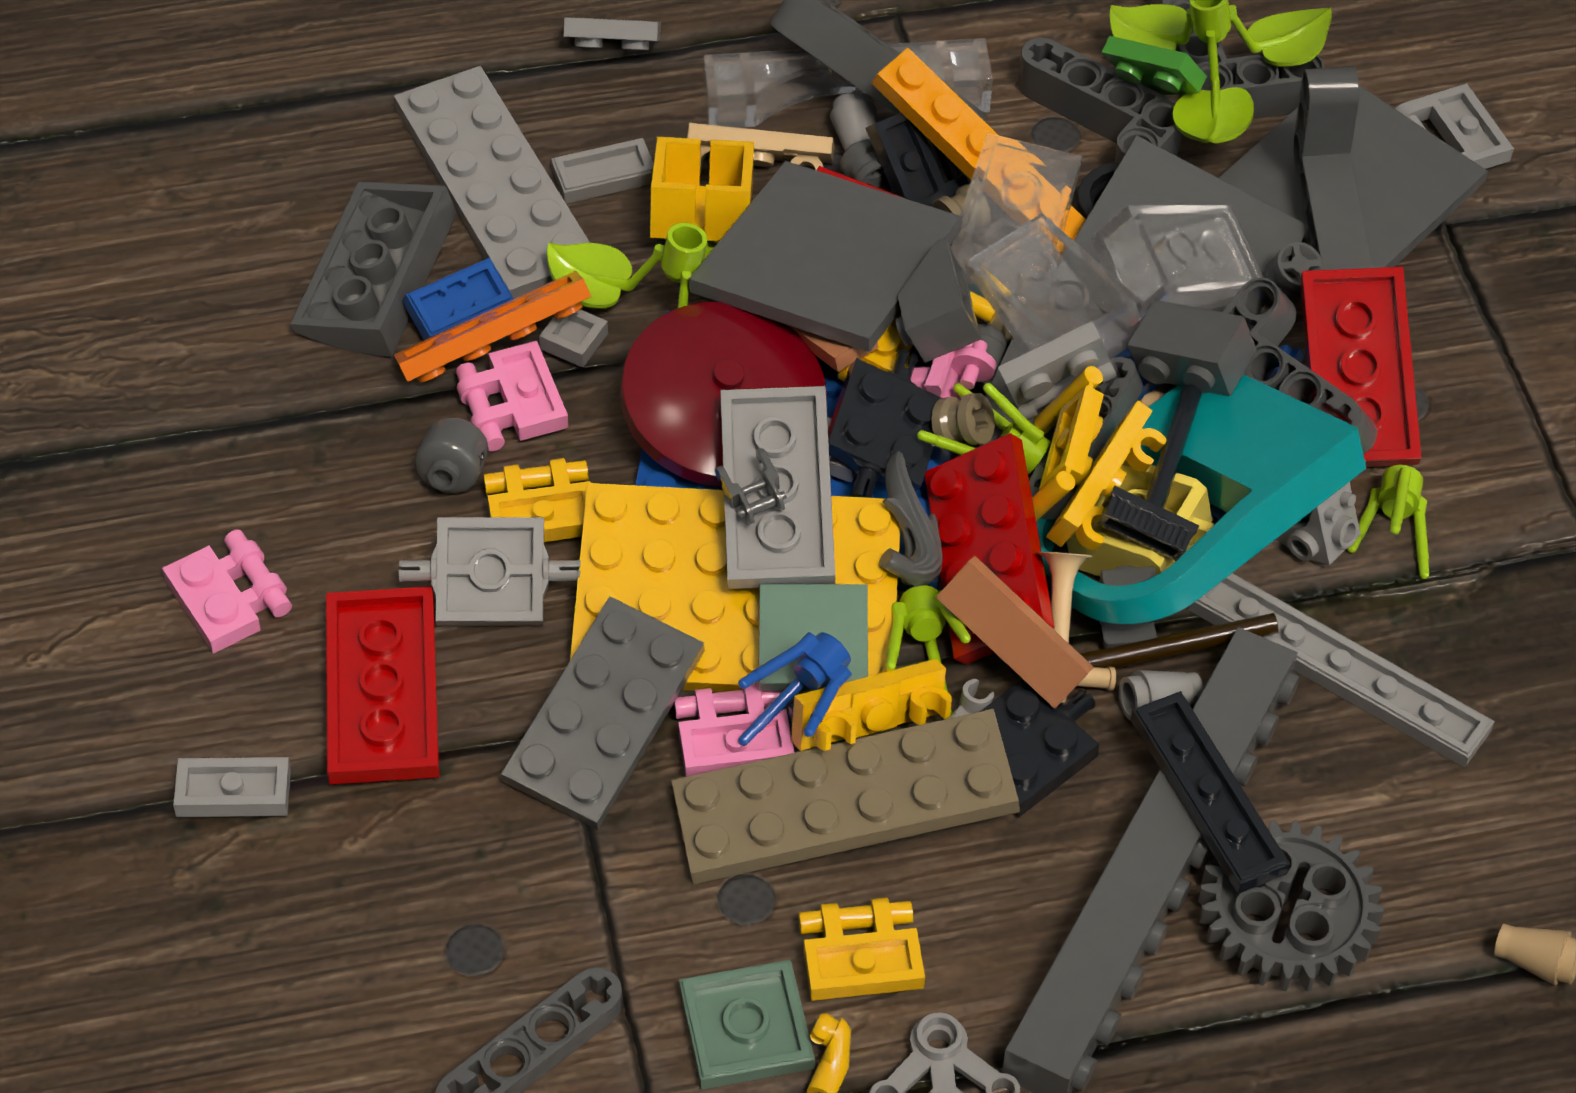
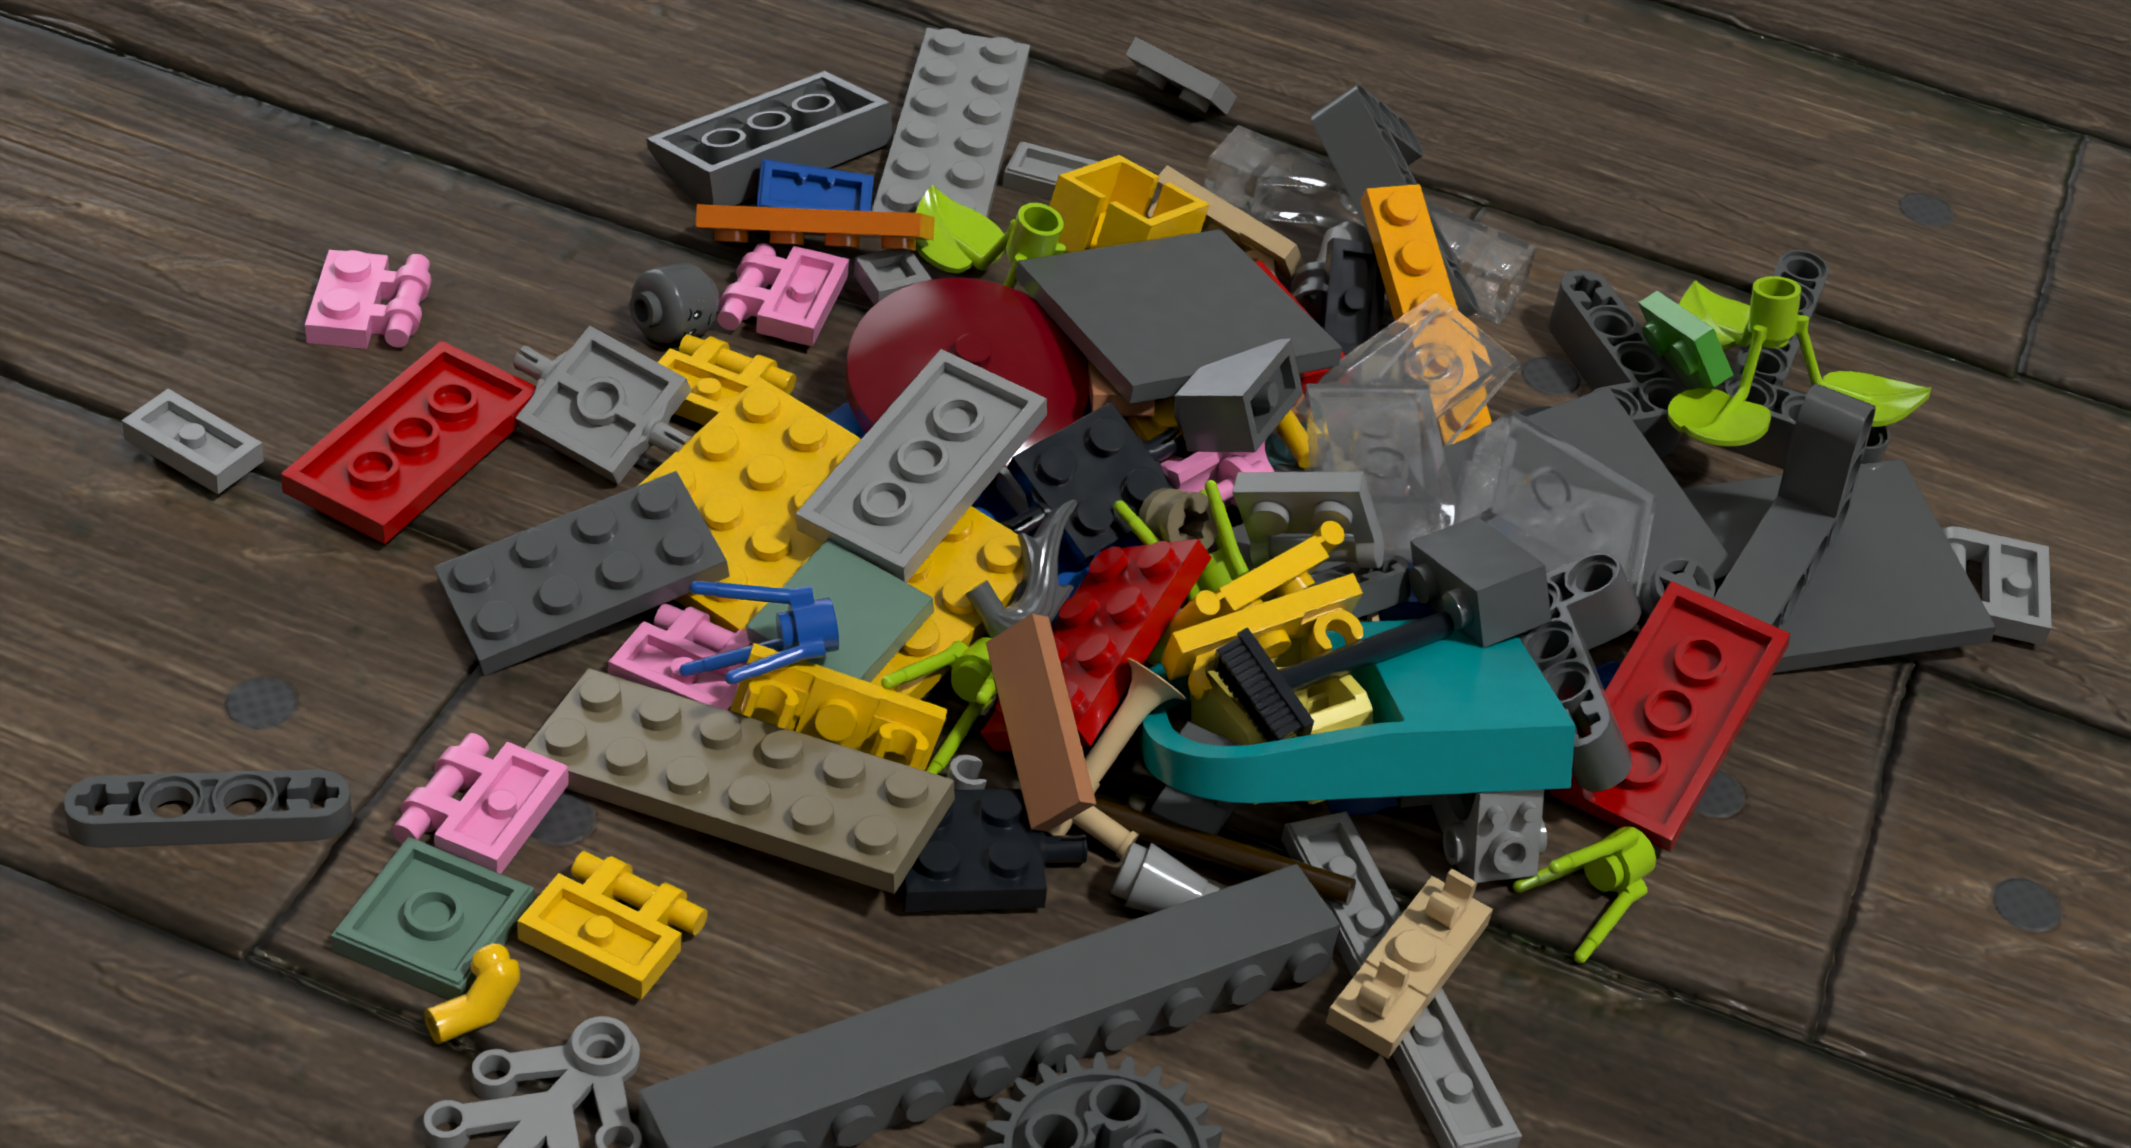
camera: 30 degrees right, 10 degrees down
dark grey piece [715,448,787,524] -> none
black tile [1131,691,1290,894] -> none
none -> bright pink plate [391,733,569,874]
none -> tan plate [1326,869,1493,1059]

